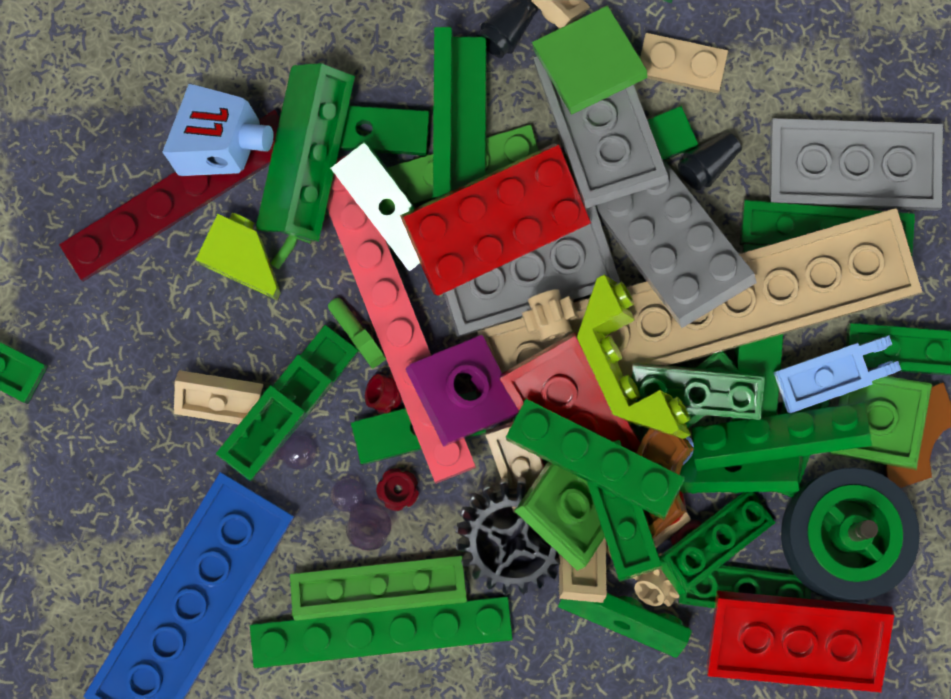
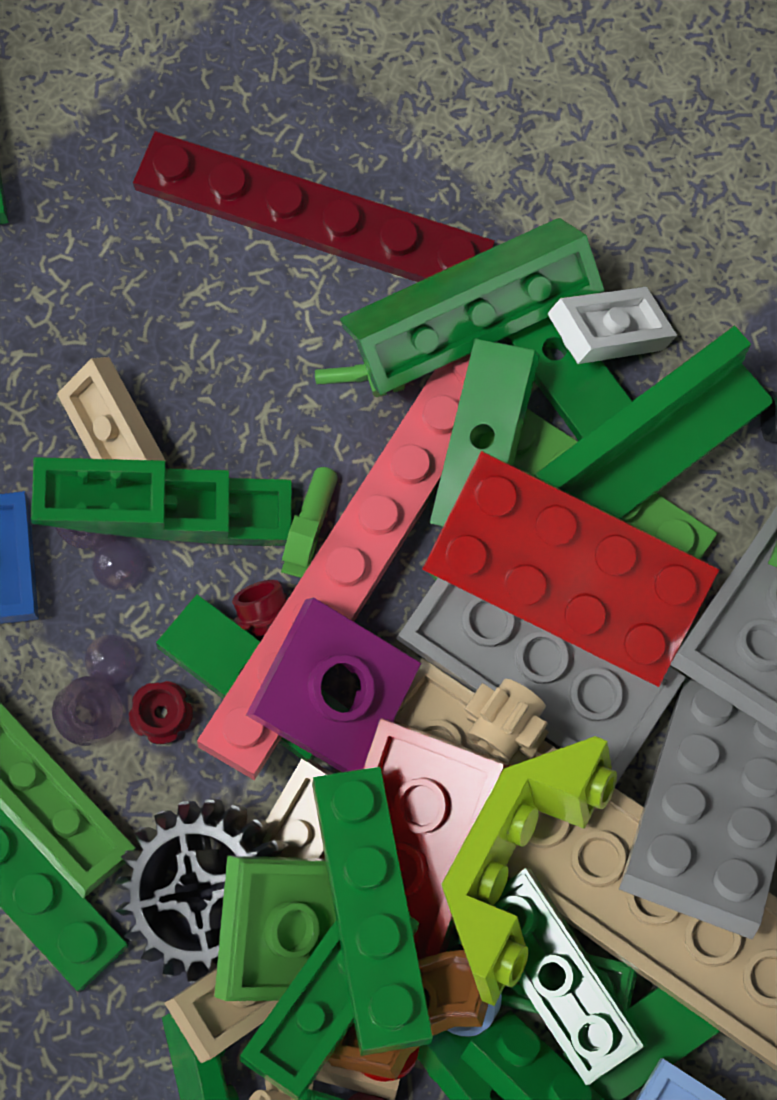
camera: 50 degrees right, 10 degrees down
light blue torso [162,84,273,176] -> none
lime slope [195,213,281,300] -> none
none -> white plate [548,287,677,364]

